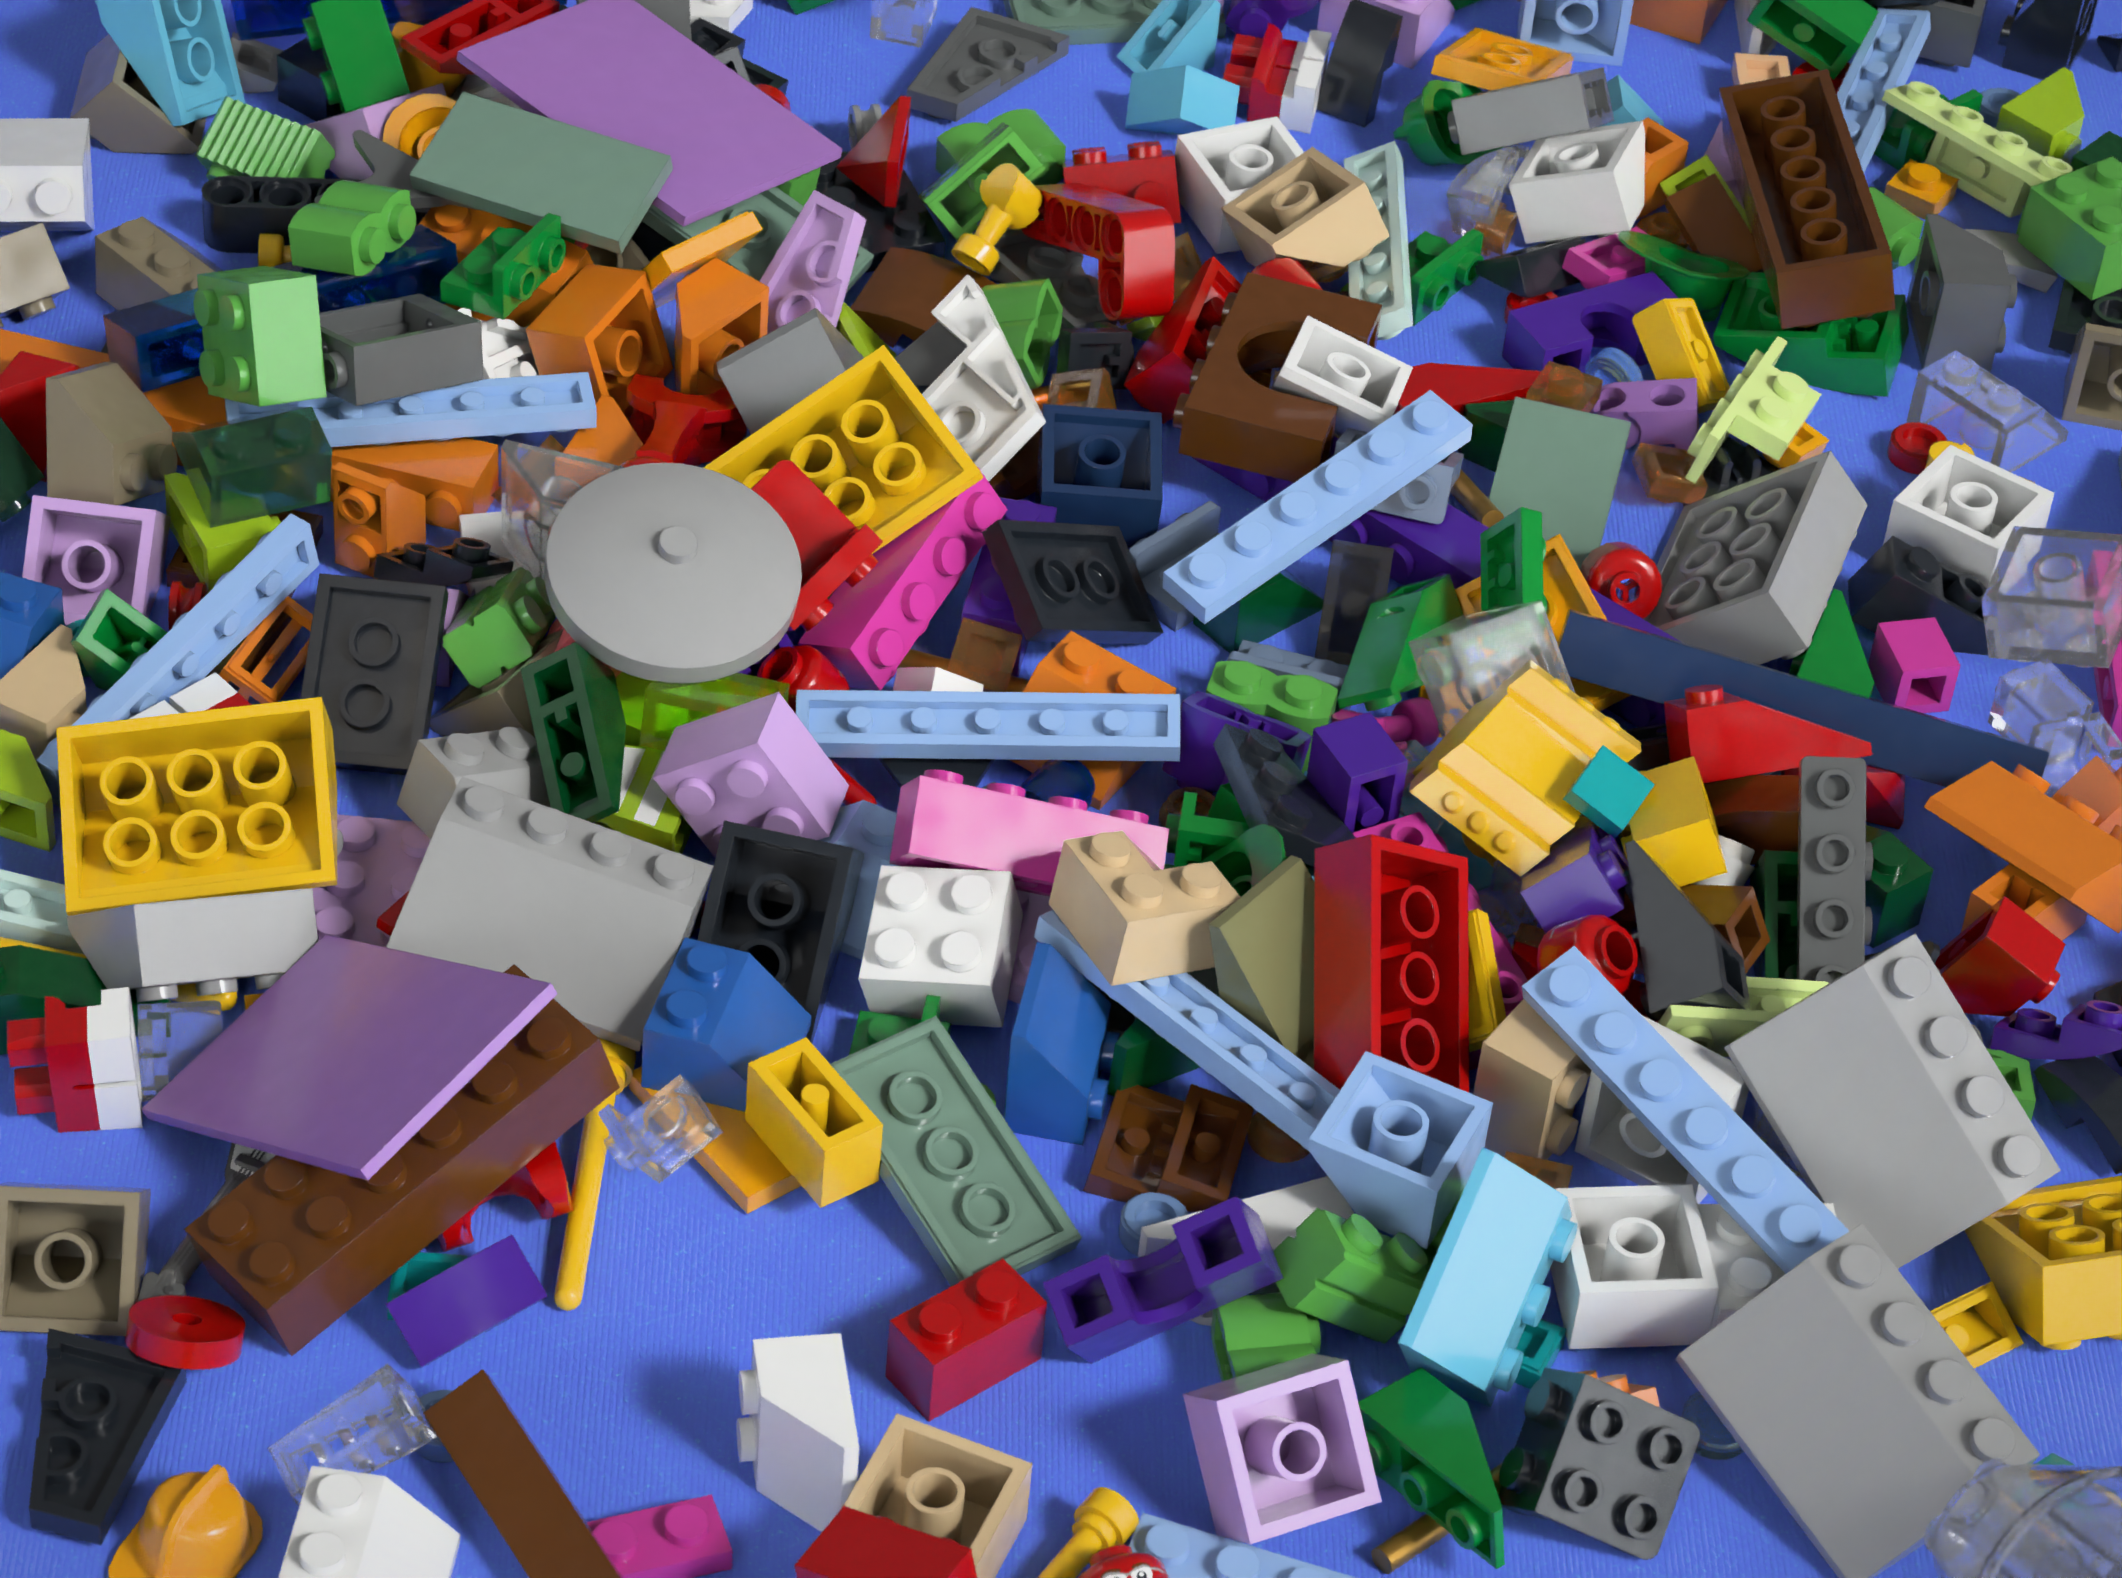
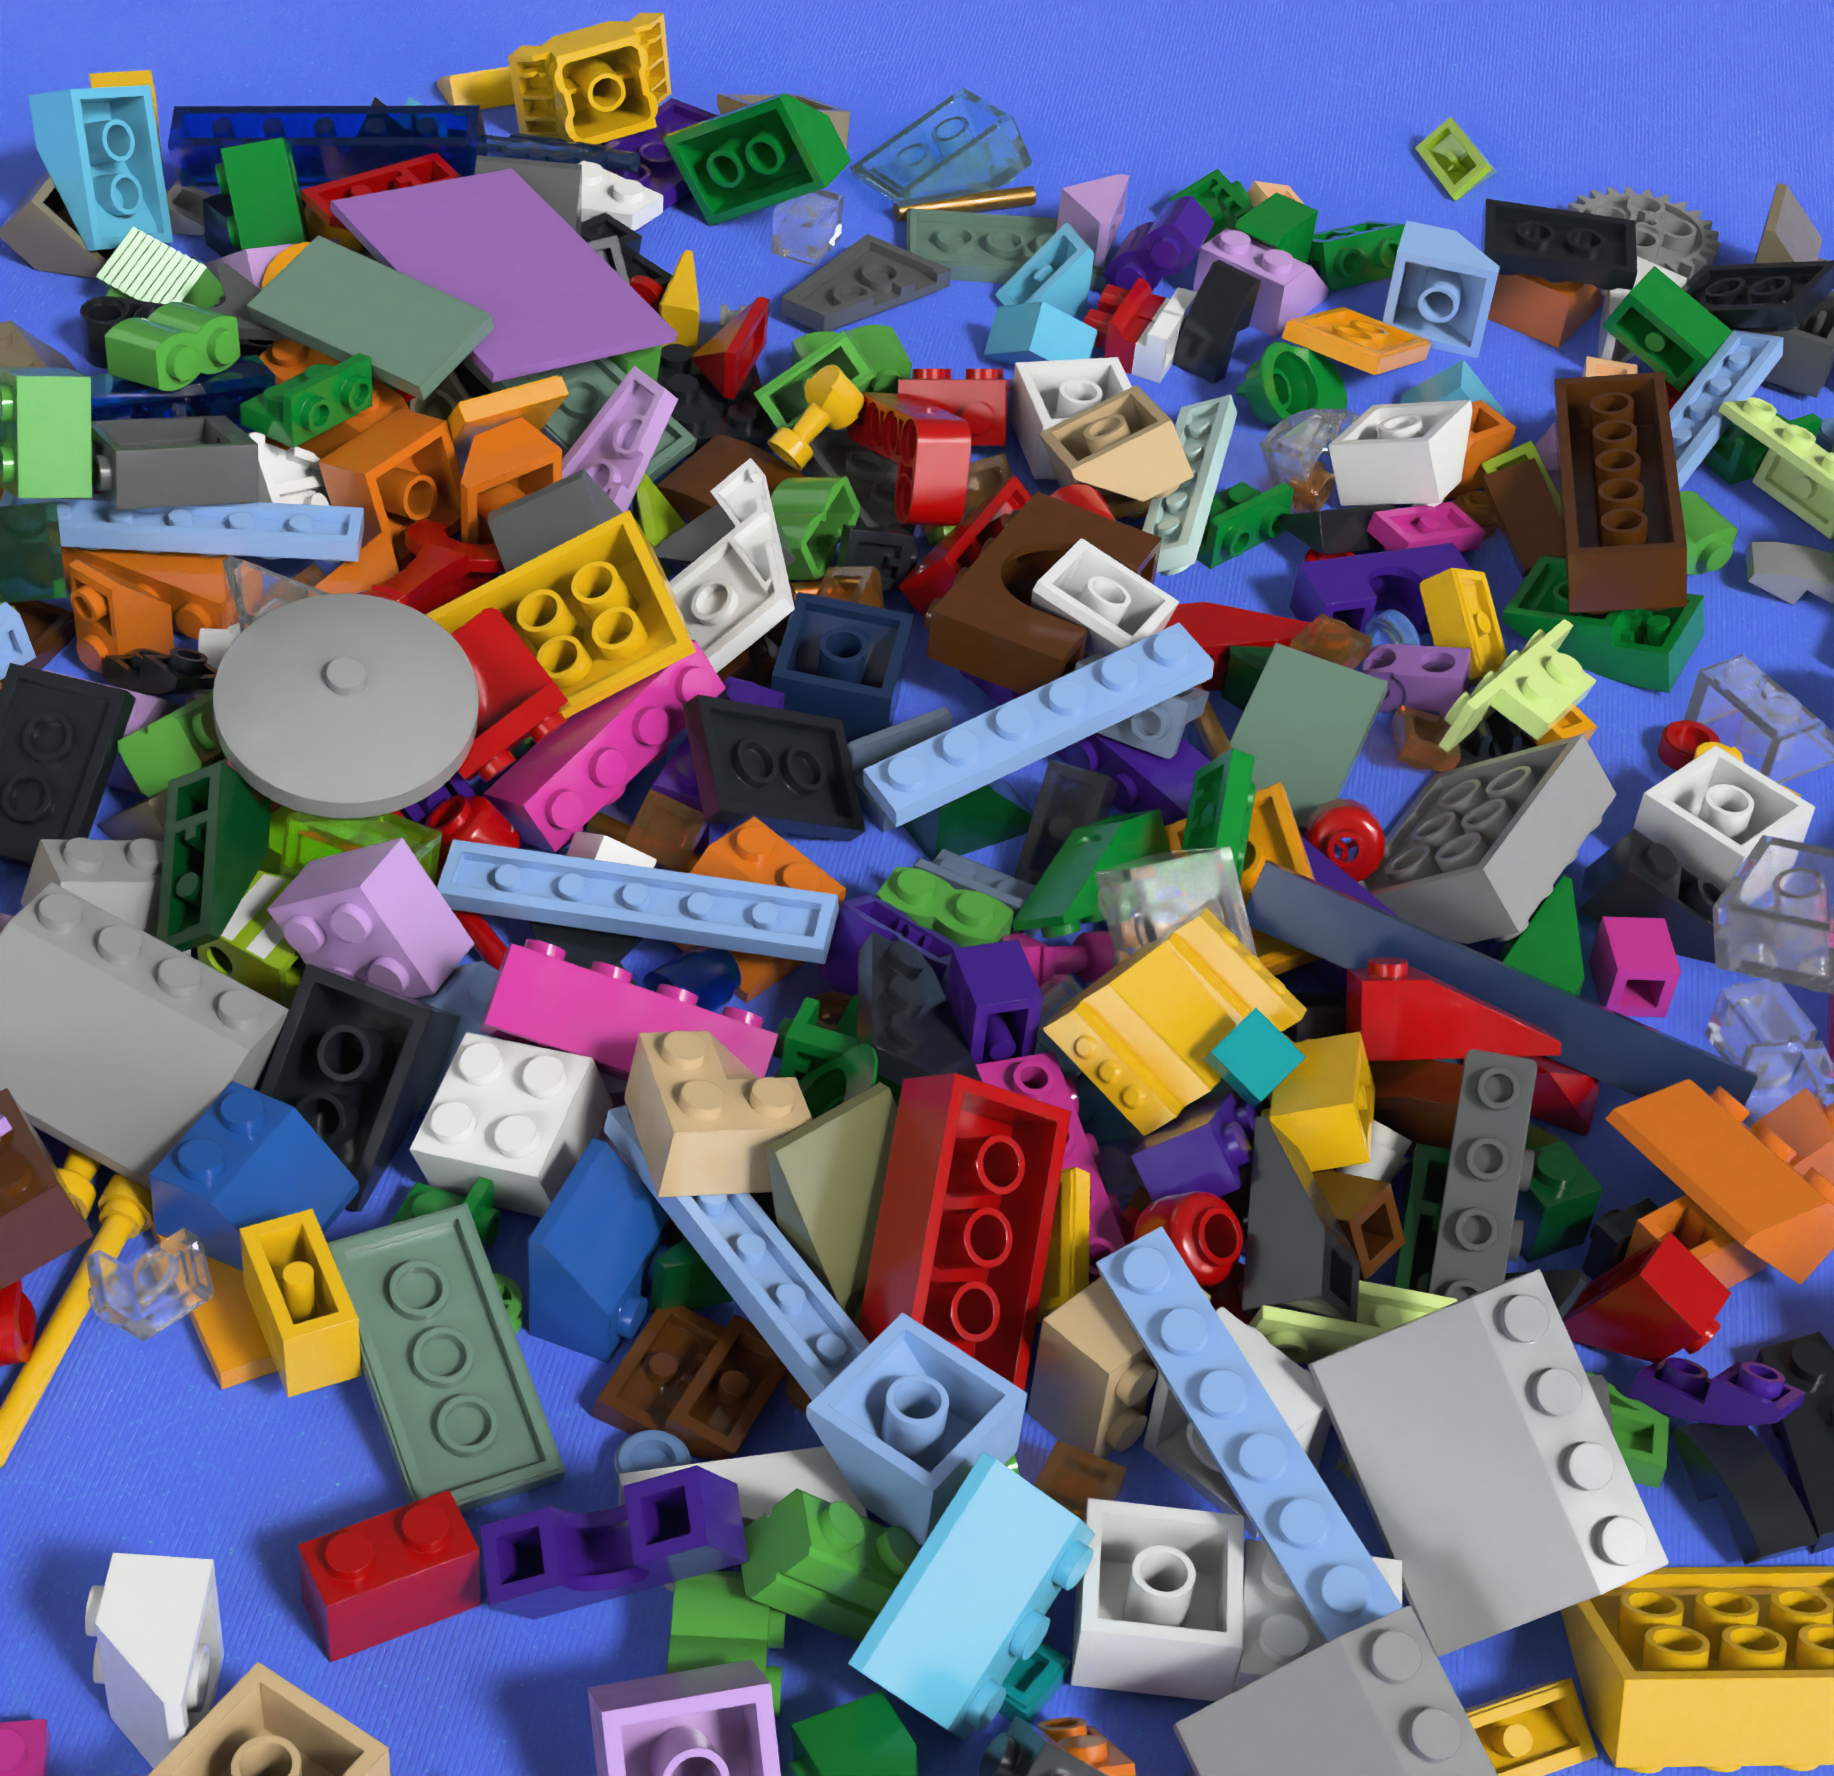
camera: 10 degrees right, 0 degrees up
window [1448,67,1614,155] -> none
green piece [1618,231,1749,322] -> none
light orange plate [1884,159,1959,219] -> none
dark grey slope [1906,214,2017,376] -> none
none -> yellow slope [659,250,699,347]
none -> black plate [1582,1198,1659,1280]

